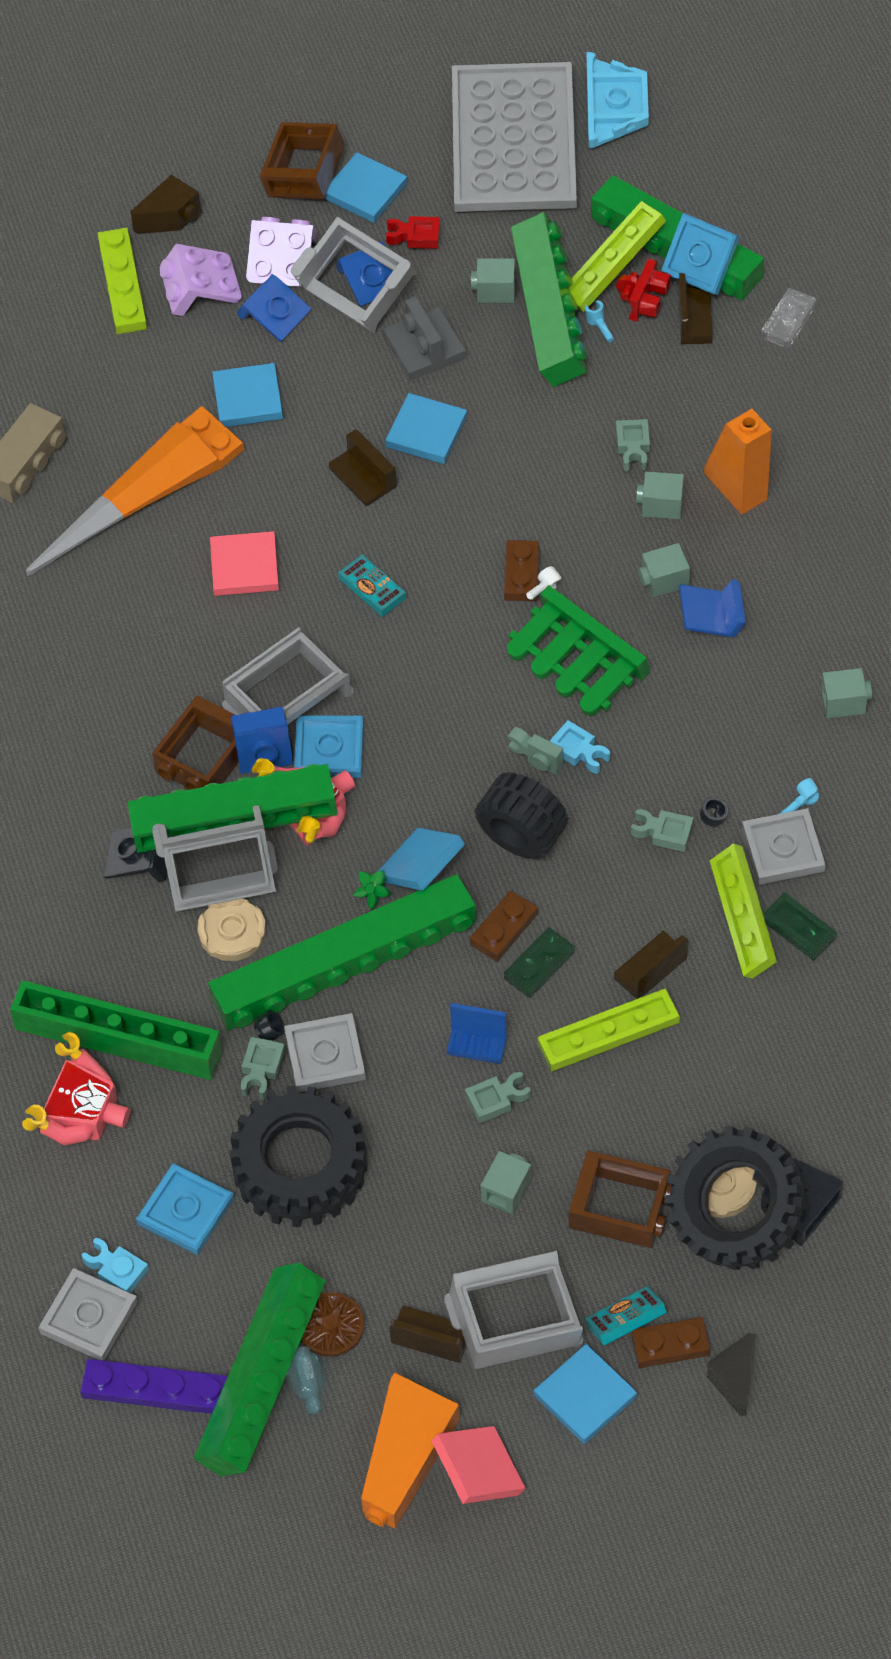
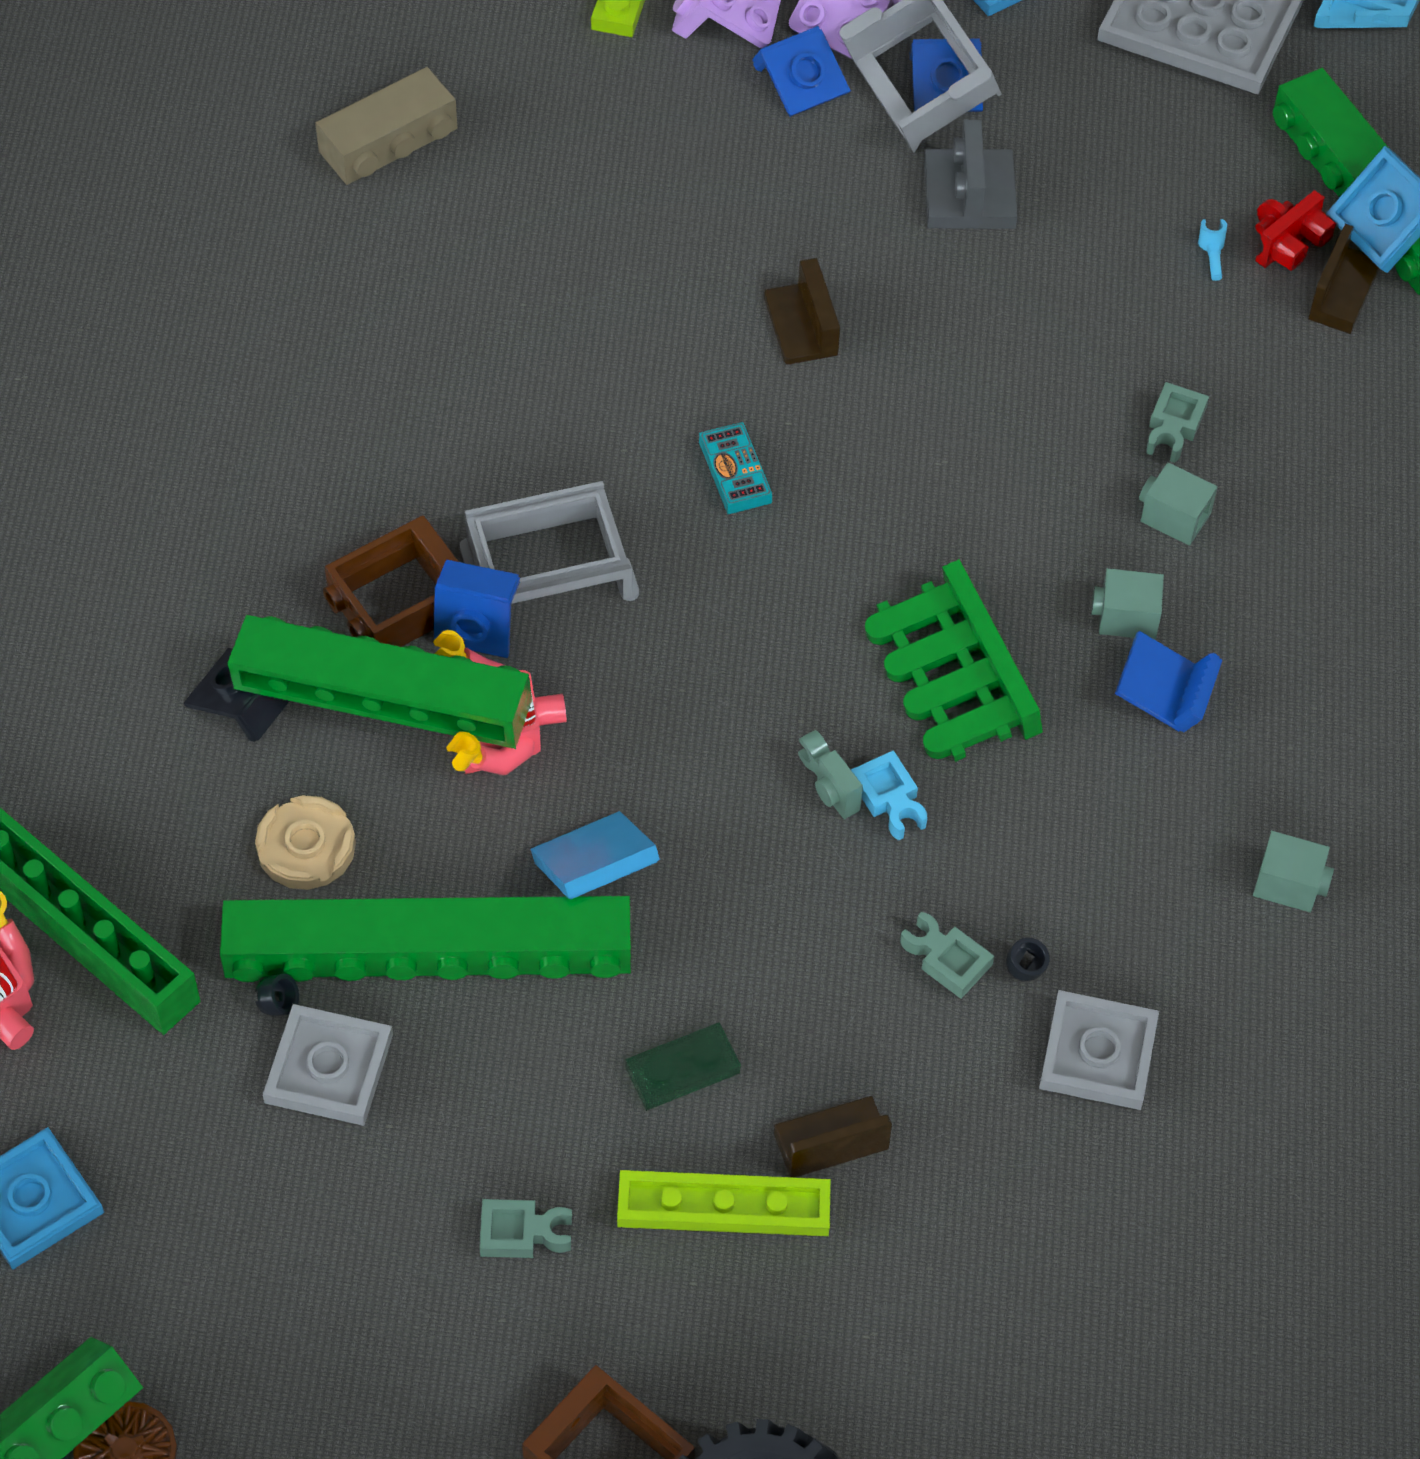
camera: 20 degrees right, 0 degrees up
orange plate [26,406,245,576] -> none
light grey piece [152,805,278,912] -> none
coral tile [210,531,279,596] -> none
dark azure tile [212,363,283,427] -> none
black tyre [230,1086,367,1227] -> none
sand green plate [241,1037,285,1100] -> none
dark azure tile [294,716,364,778] -> none
green plant [353,870,392,910] -> none
dark azure tile [385,393,468,464] -> none
red plate [386,216,440,249] -> none
blue piece [447,1003,507,1064] -> none
reddish brown plate [470,890,538,962] -> none
sand green brick [471,258,515,303] -> none
black tyre [475,772,569,860] -> none
sand green brick [480,1151,532,1215] -> none
reddish brown plate [504,540,539,601] -> none
brick [511,212,587,387] -> none
white hand [526,566,561,600] -> none
lime plate [569,201,666,312] -> none
orange slope [703,409,772,515] -> none
lime plate [709,843,777,979] -> none
clear green plate [763,892,837,961] -> none
medium azure hand [779,778,819,814] -> none

